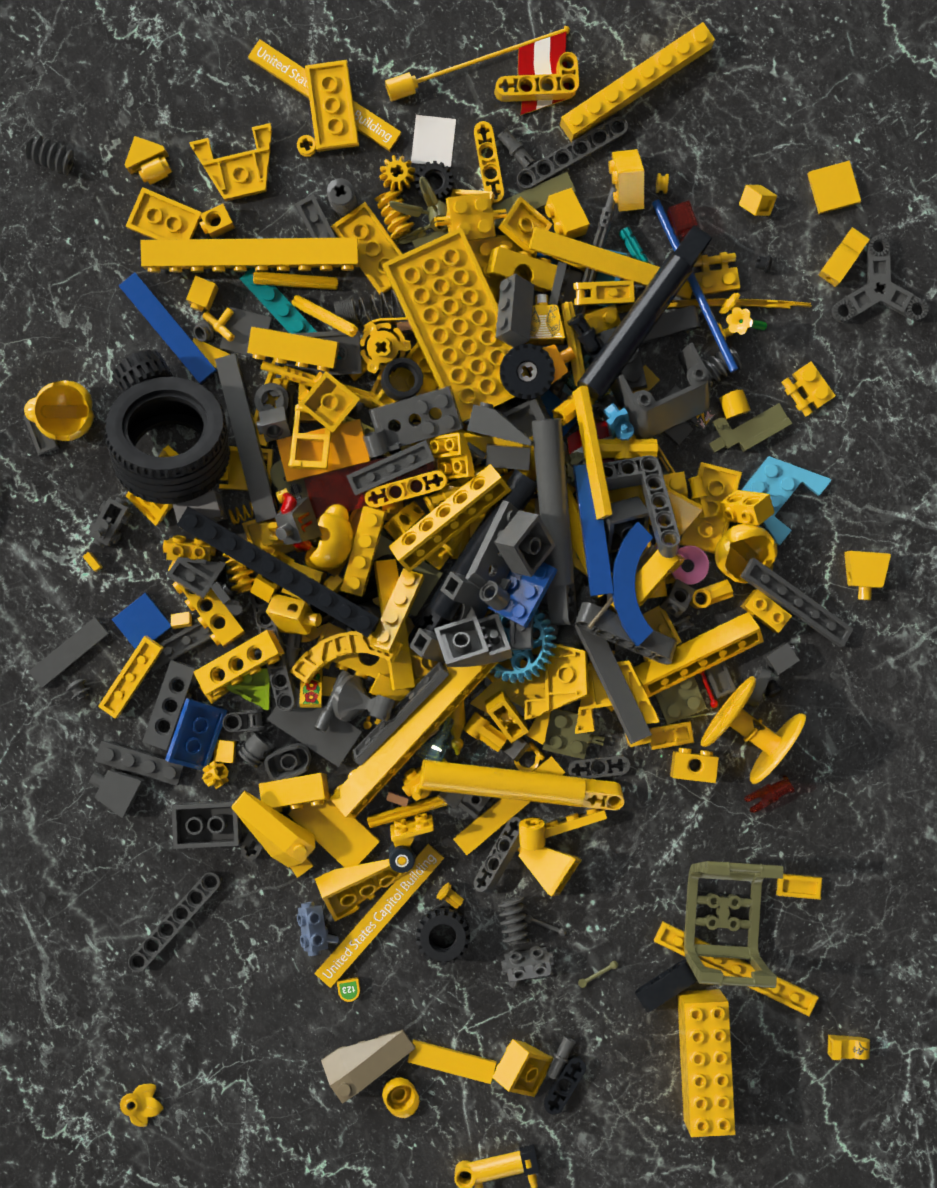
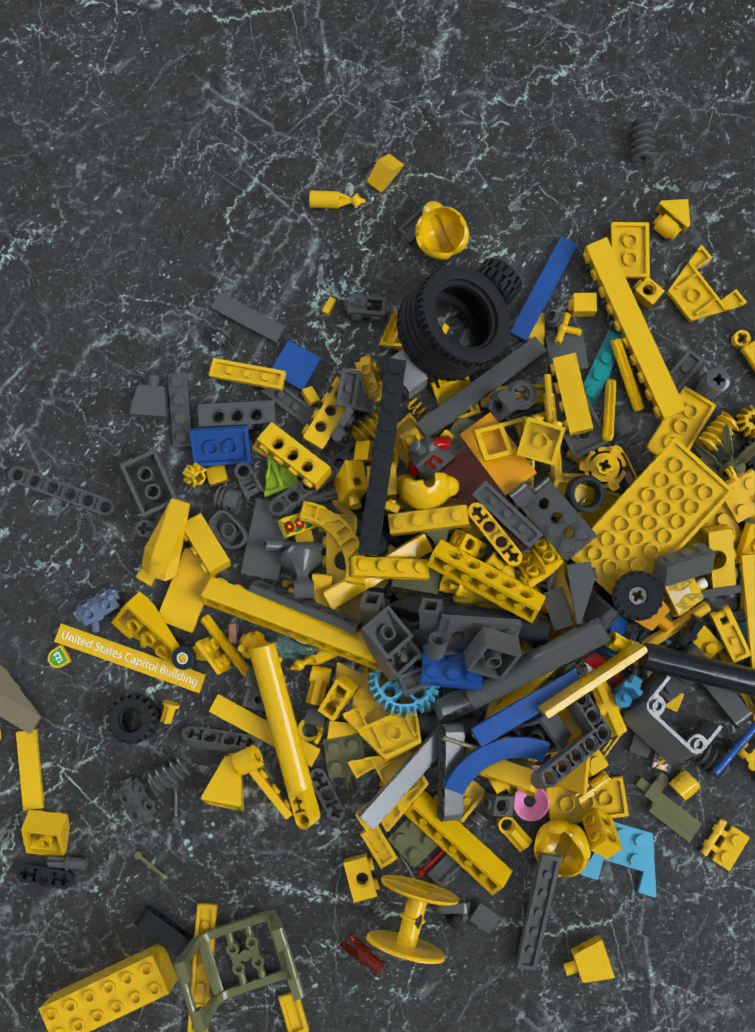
camera: 75 degrees right, 5 degrees down
yellow brick [740,589,792,633] -> none

